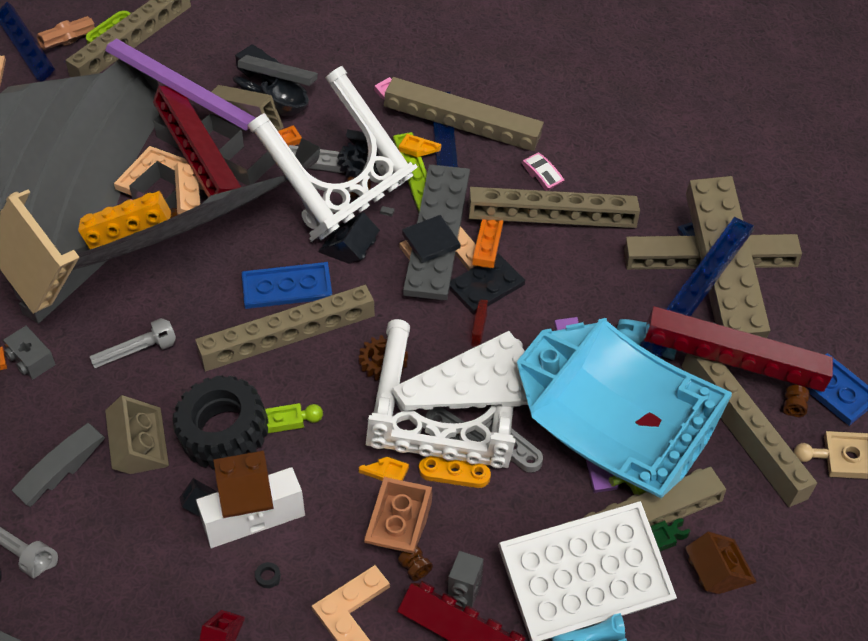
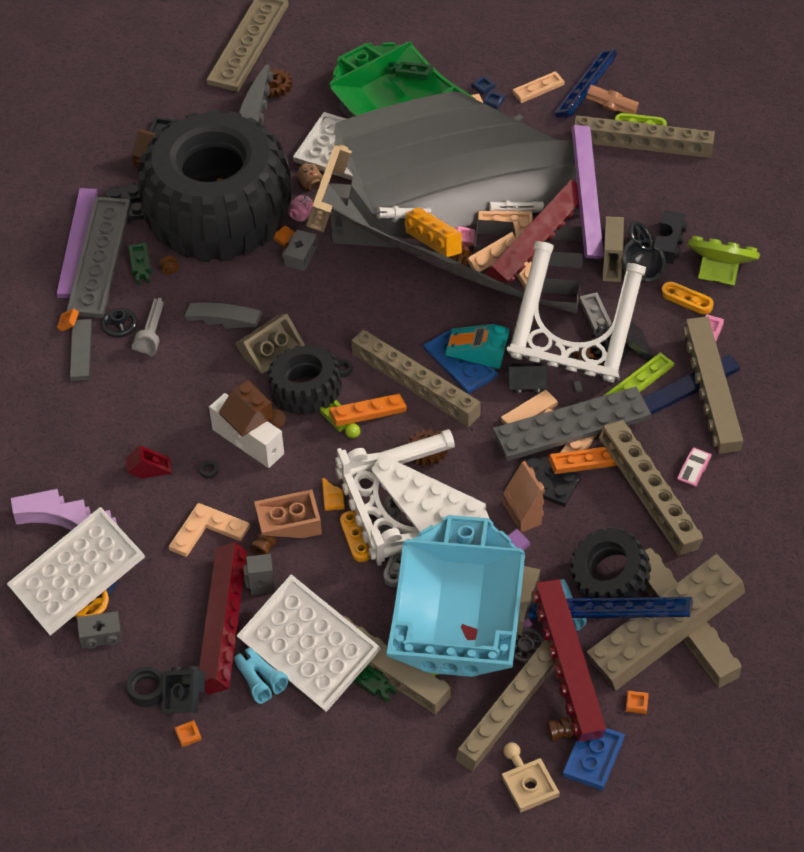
camera: 65 degrees right, 0 degrees up
light grey piece [90,318,176,368] -> none
dark grey tile [238,55,318,86] -> none
orange tile [278,125,302,147] -> none
light orange tile [399,134,441,157] -> none
black tile [402,215,461,263] -> none
clear red tile [472,299,488,347] -> none
reddish brown slope [685,531,756,594] -> none
none -> orange plate [329,394,407,427]
none -> white pin [376,206,431,220]
none -> teal slope [445,324,510,369]
none -> white pin [489,200,544,213]
none -> light nougat tile [501,390,558,424]
none -> nougat slope [503,461,545,533]
none -> black tyre [570,527,651,609]
none -> orange tile [626,691,649,714]
none -> light orange plate [662,282,713,314]
none -> lime bracket [687,236,760,285]

